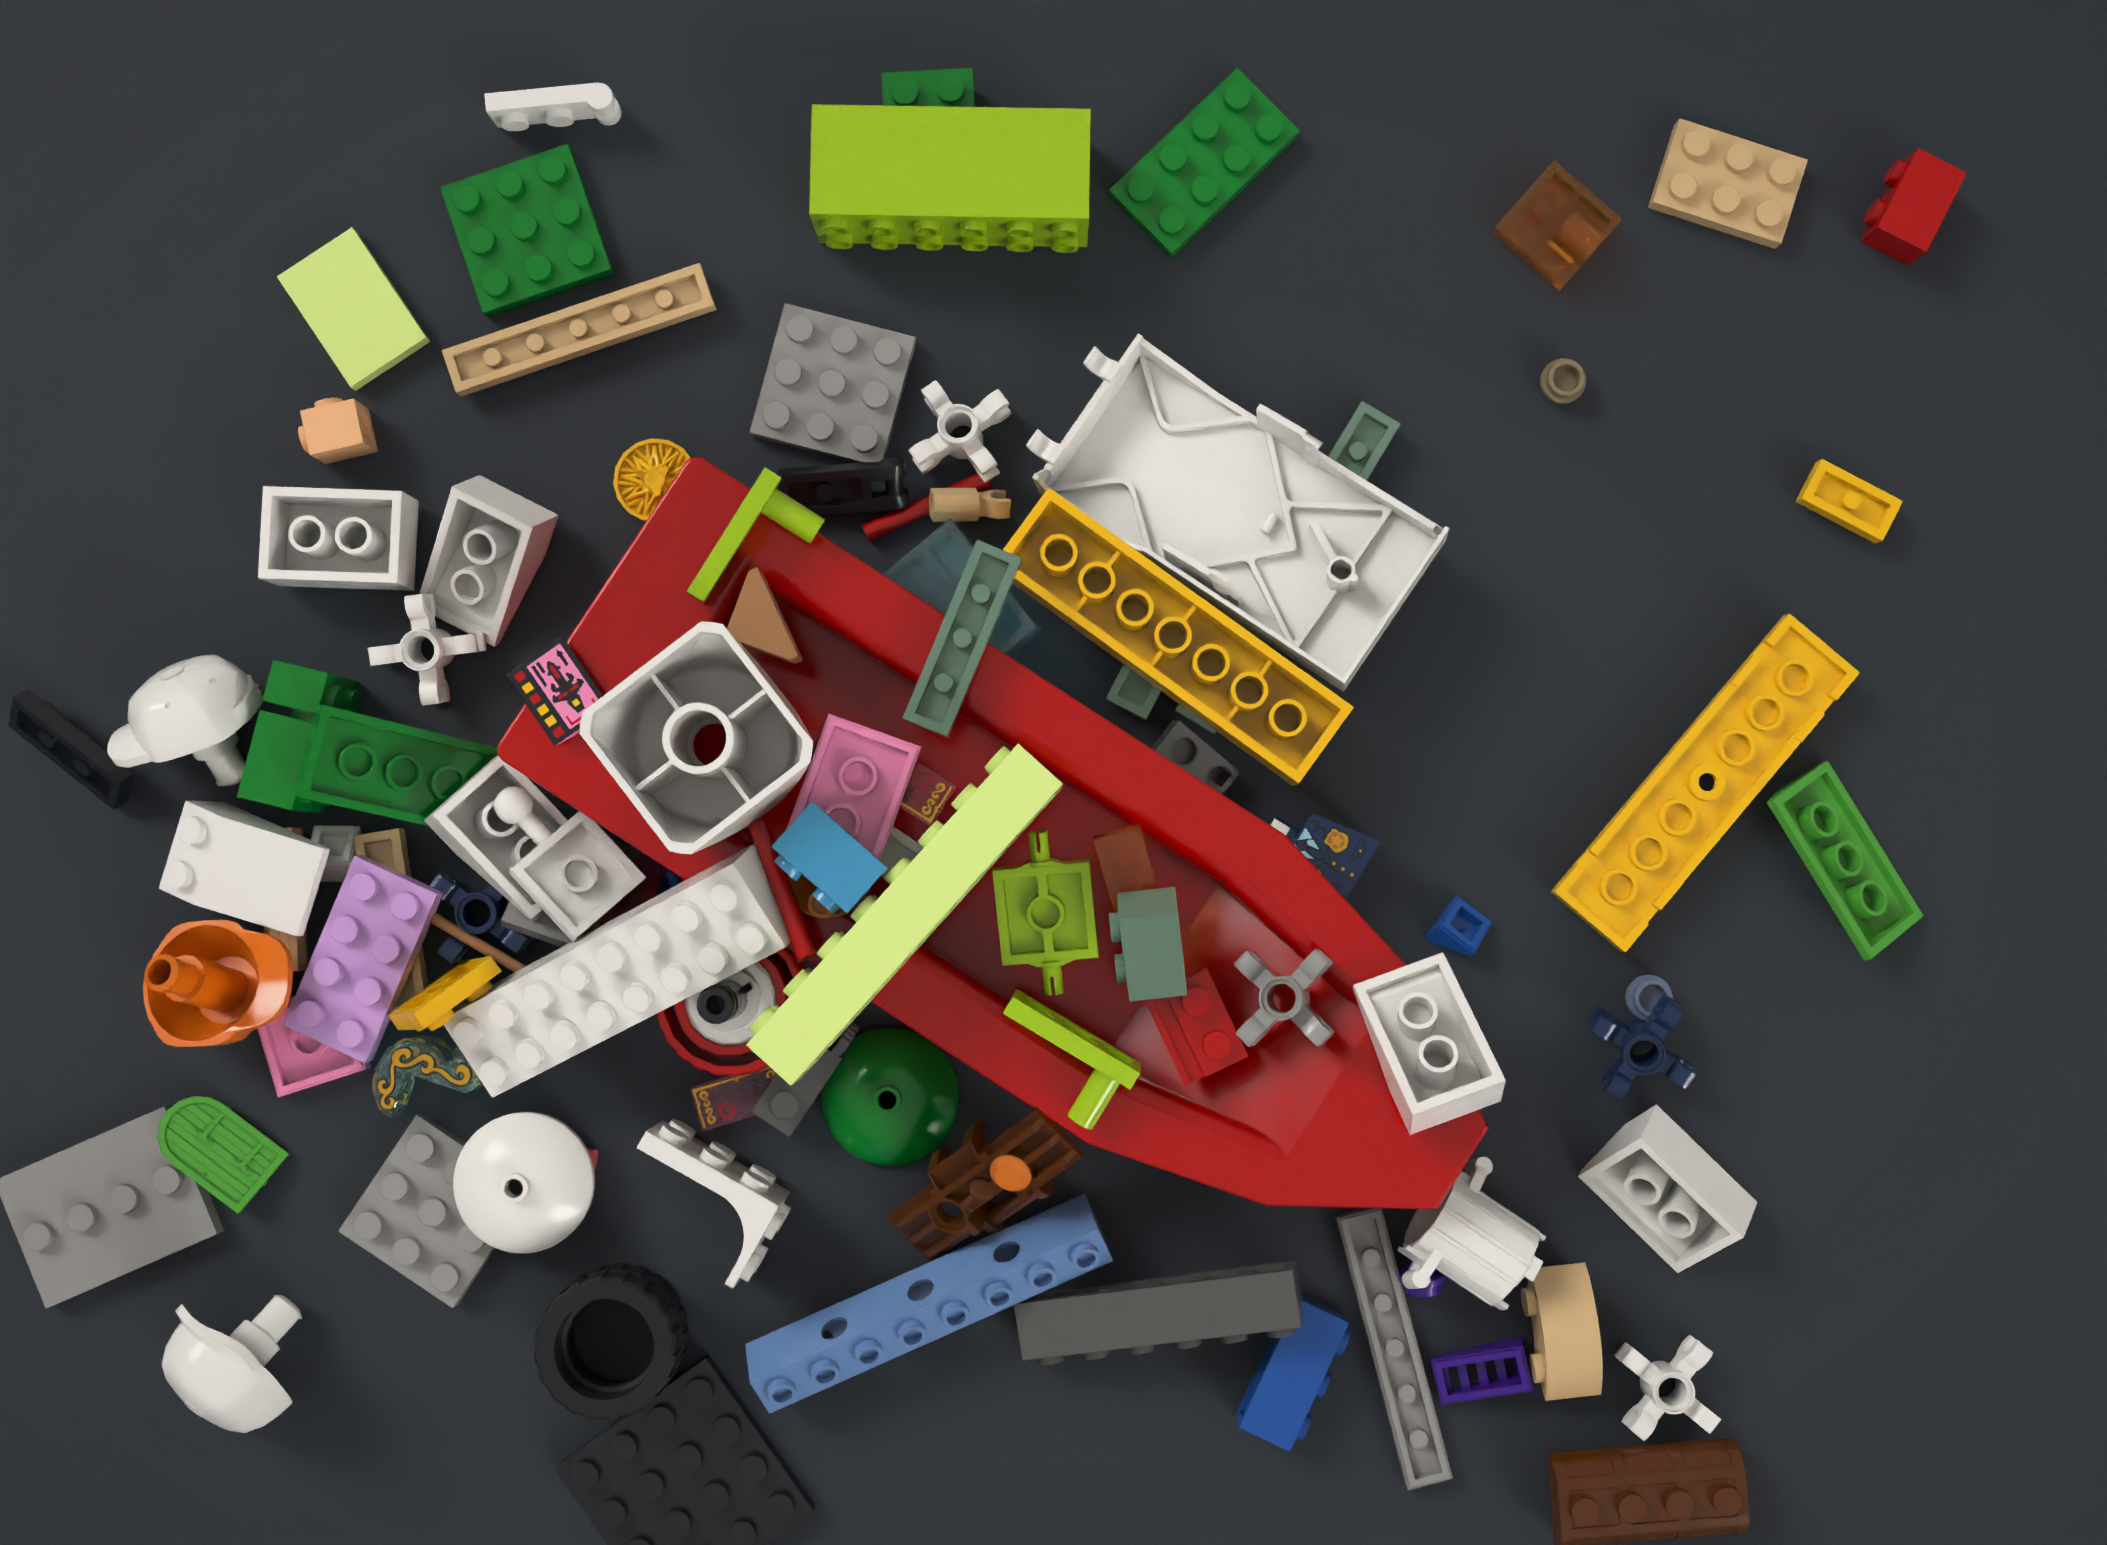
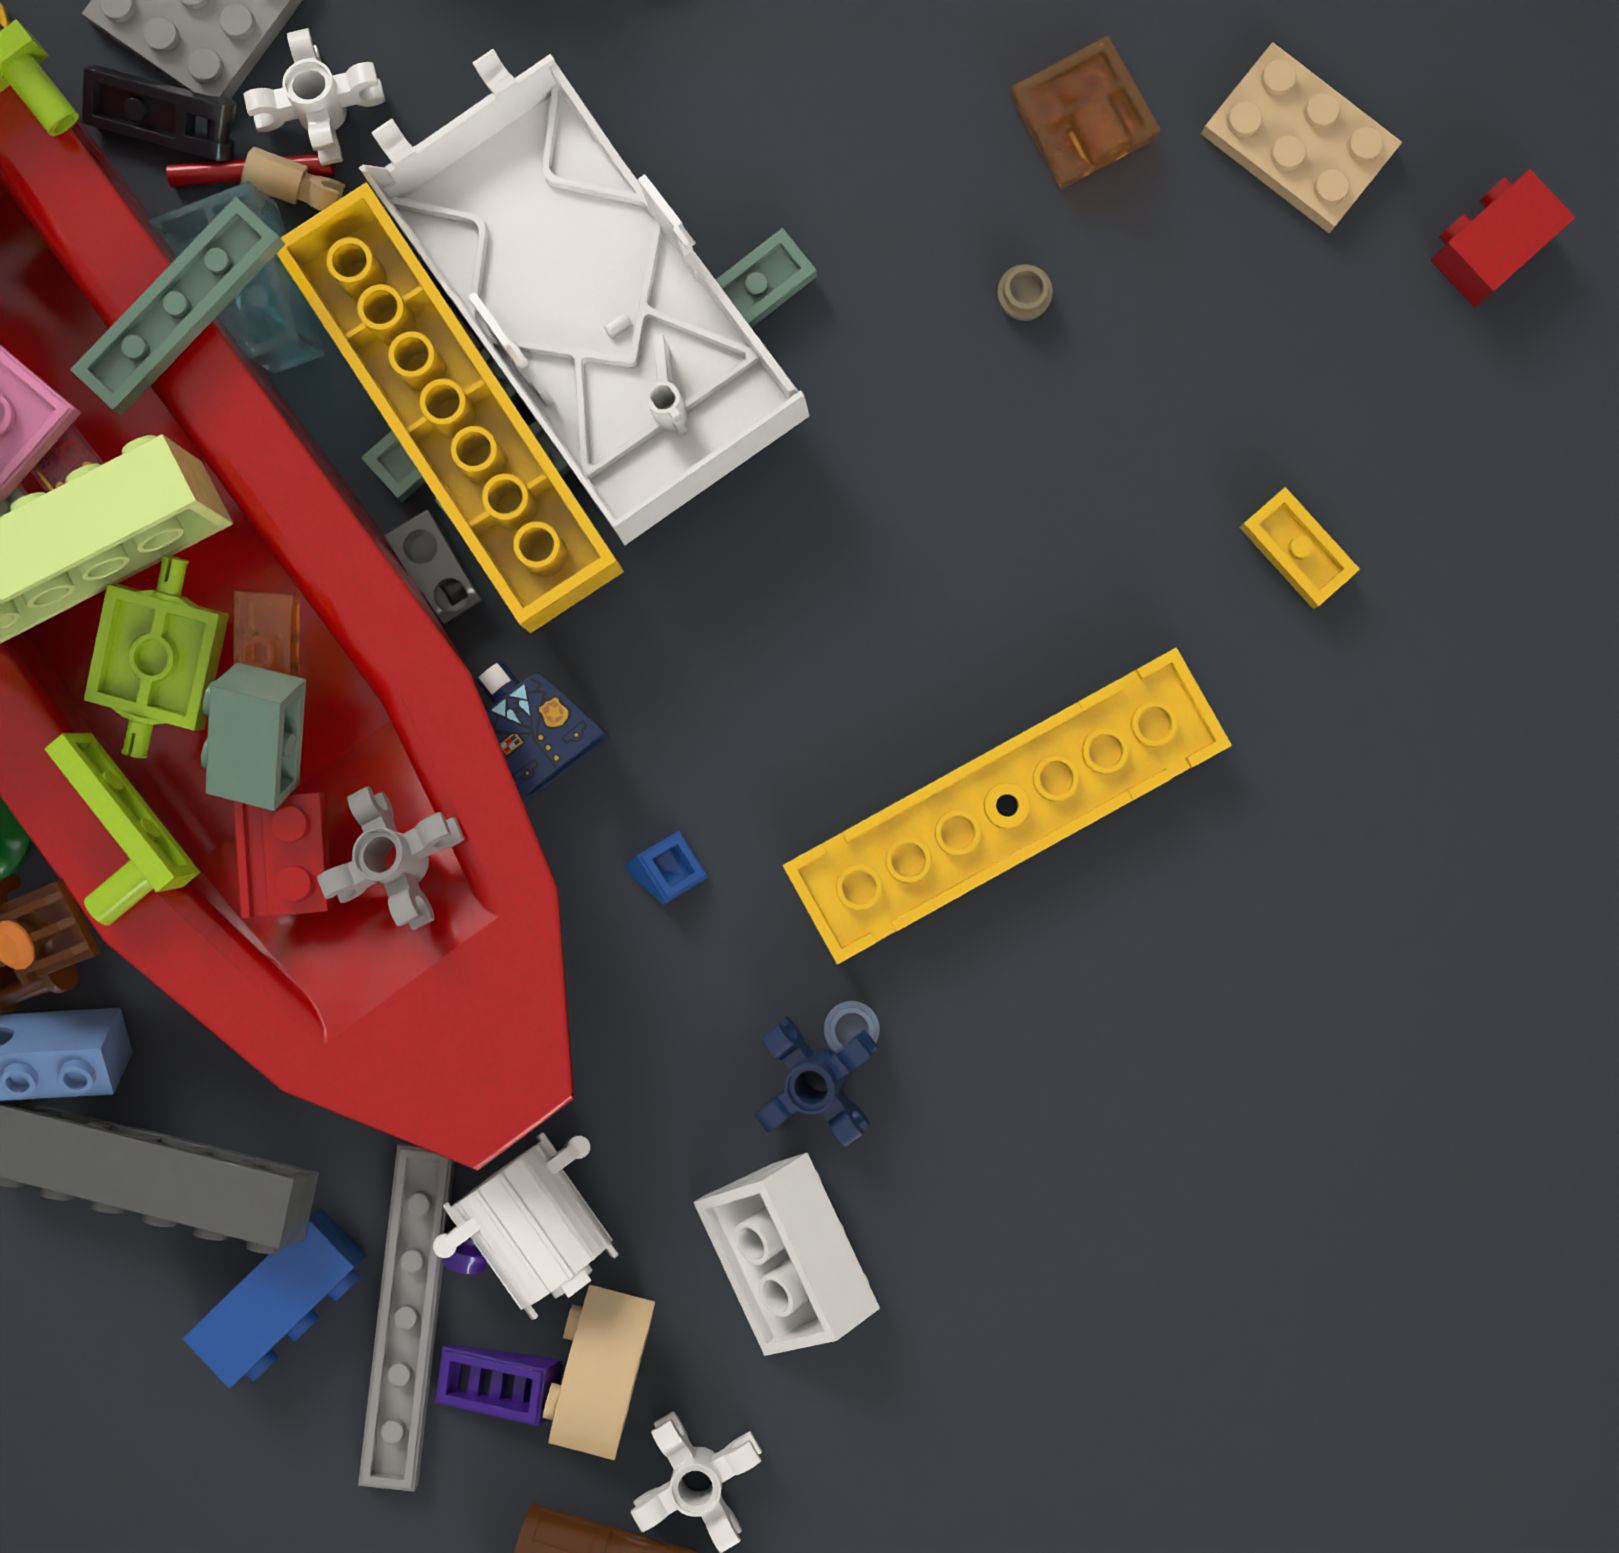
camera: 30 degrees right, 0 degrees up
white slope [1353,952,1506,1135] -> none
bright green slope [1767,760,1924,961] -> none

